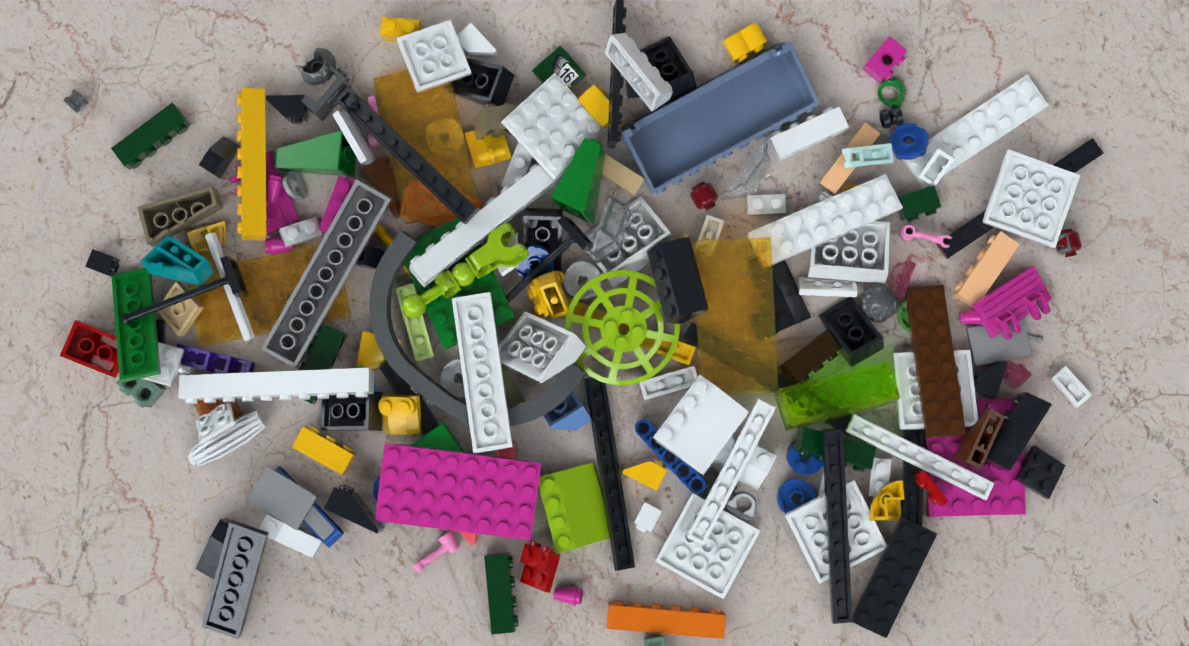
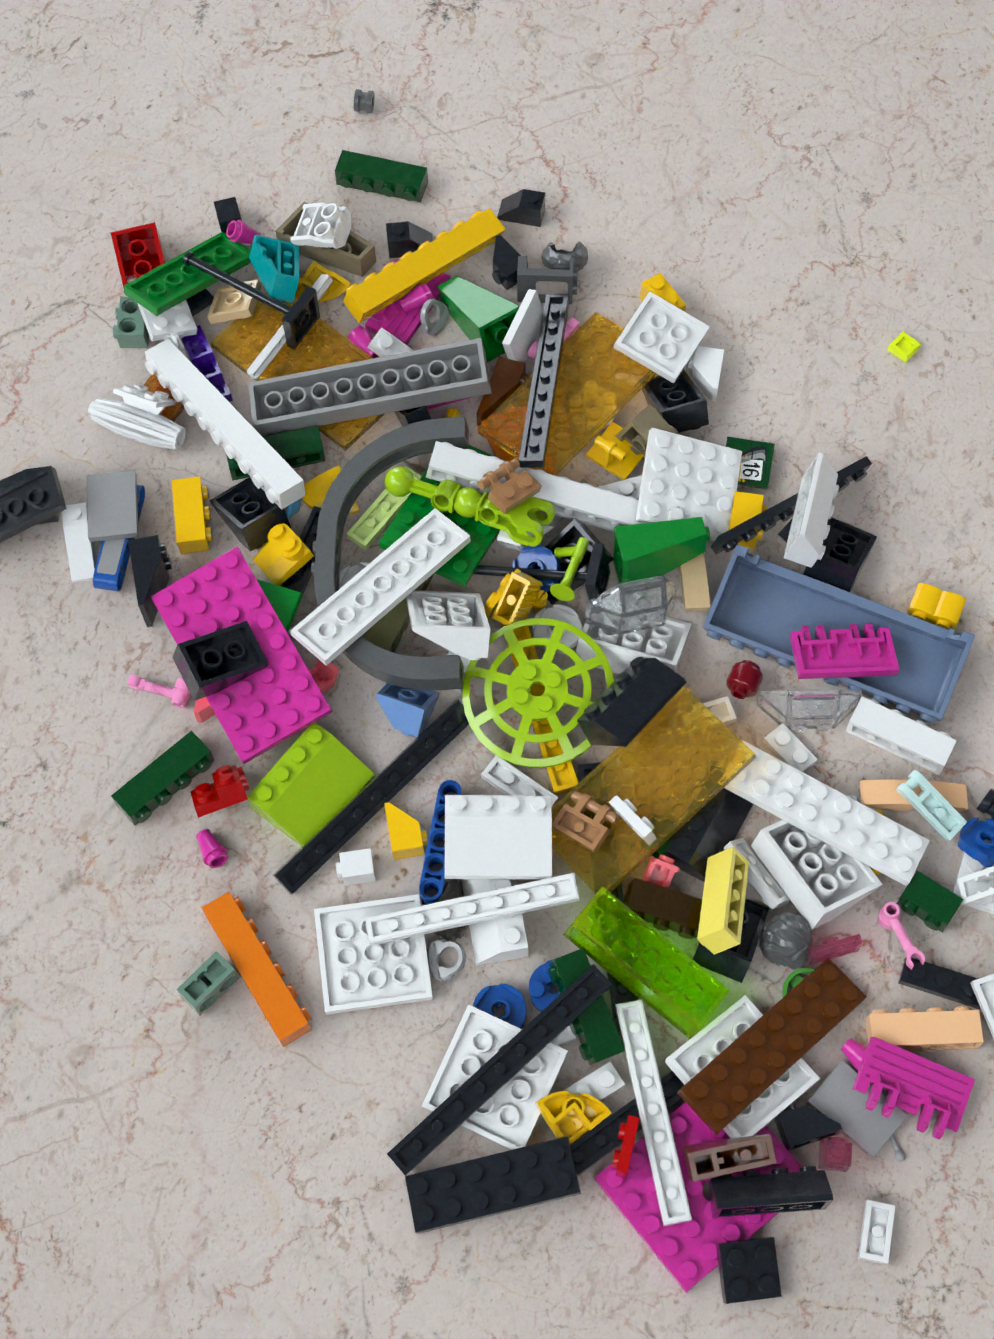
camera: 55 degrees right, 20 degrees down
none -> black slope [172,621,269,701]
none -> dark pink cone [226,220,262,245]
none -> white slope [290,202,351,249]
none -> medium nougat plate [477,459,542,514]
none -> black slope [497,189,546,227]
none -> lime piece [550,537,589,601]
none -> medium nougat plate [552,791,620,853]
none -> white plate [609,795,657,846]
none -> coral bracket [642,854,680,888]
none -> light yellow brick [697,847,749,955]
none -> dark pink hinge [789,623,899,679]

